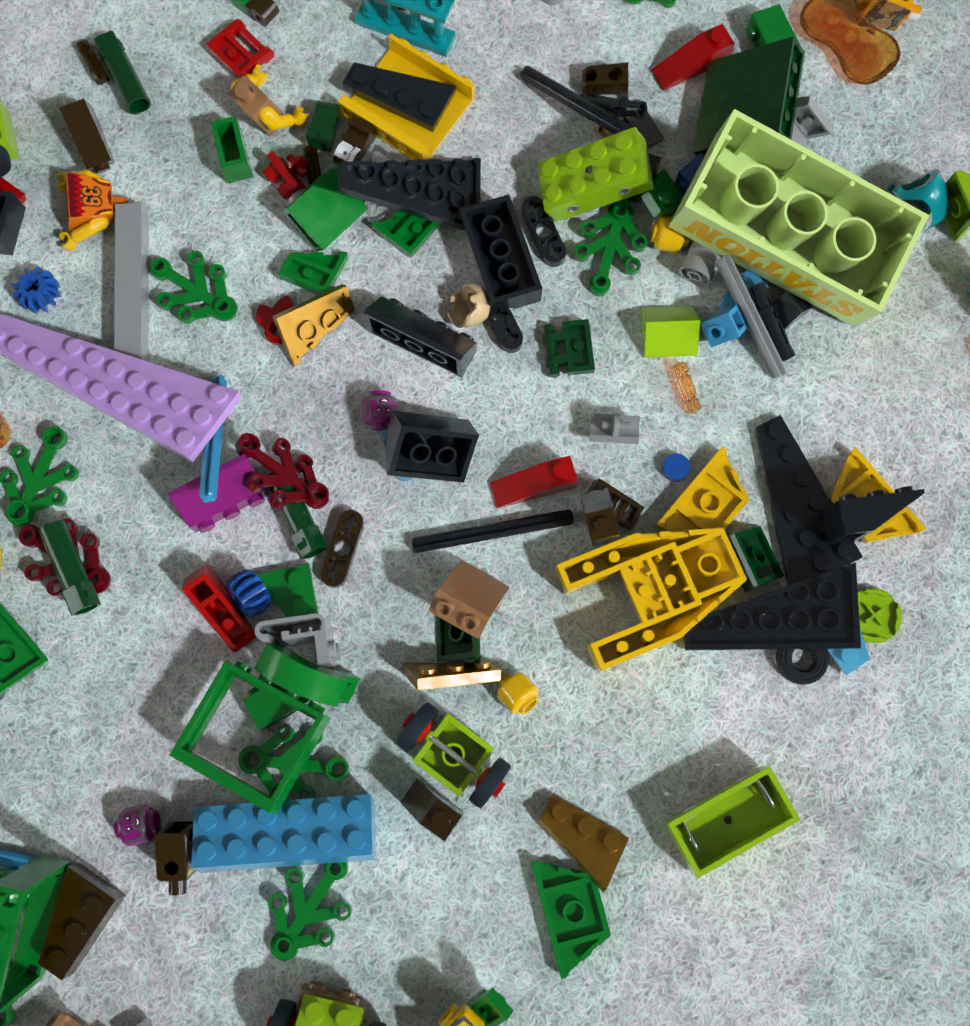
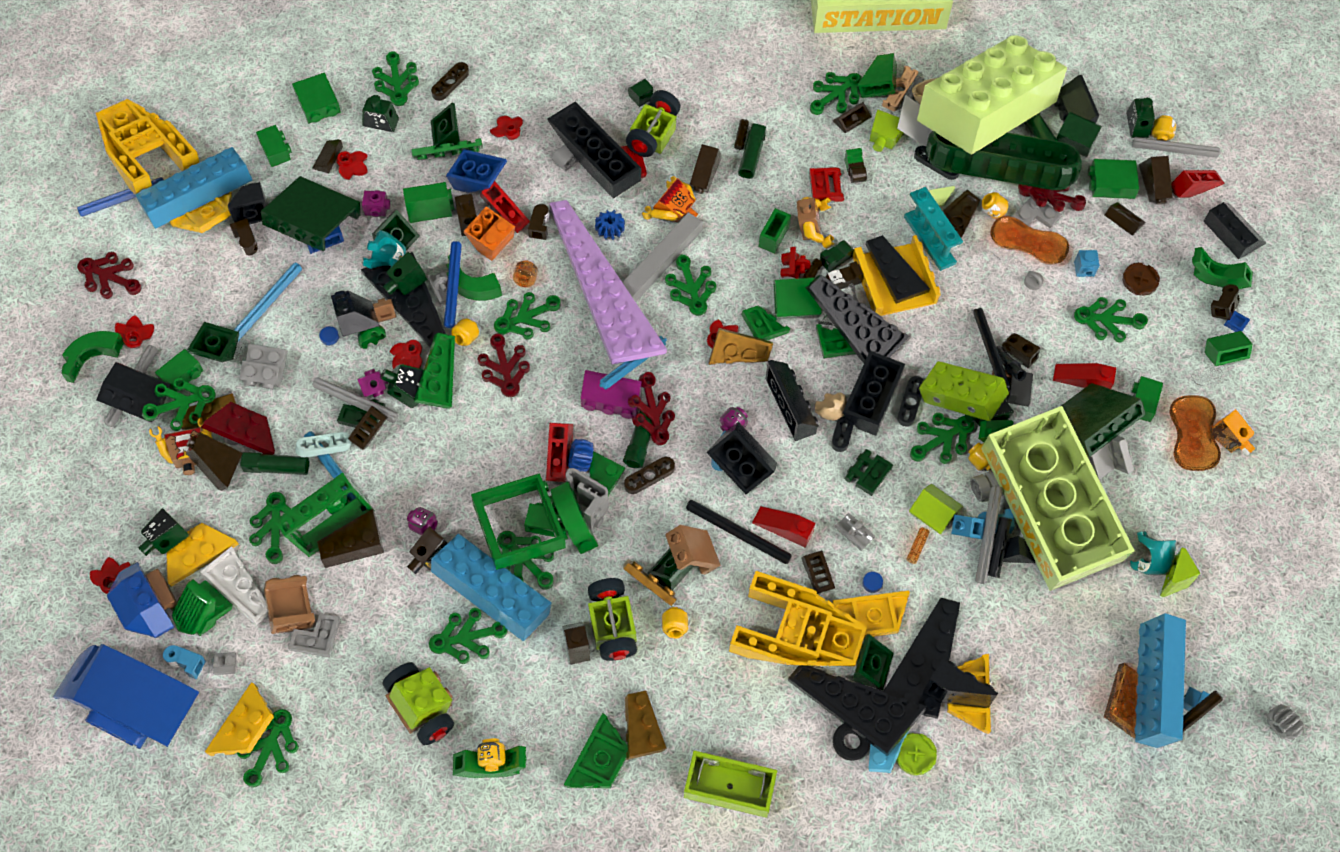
camera: 40 degrees right, 15 degrees down
dark green piece [38,520,101,616] -> none
dark brown slope [580,488,620,546] -> none

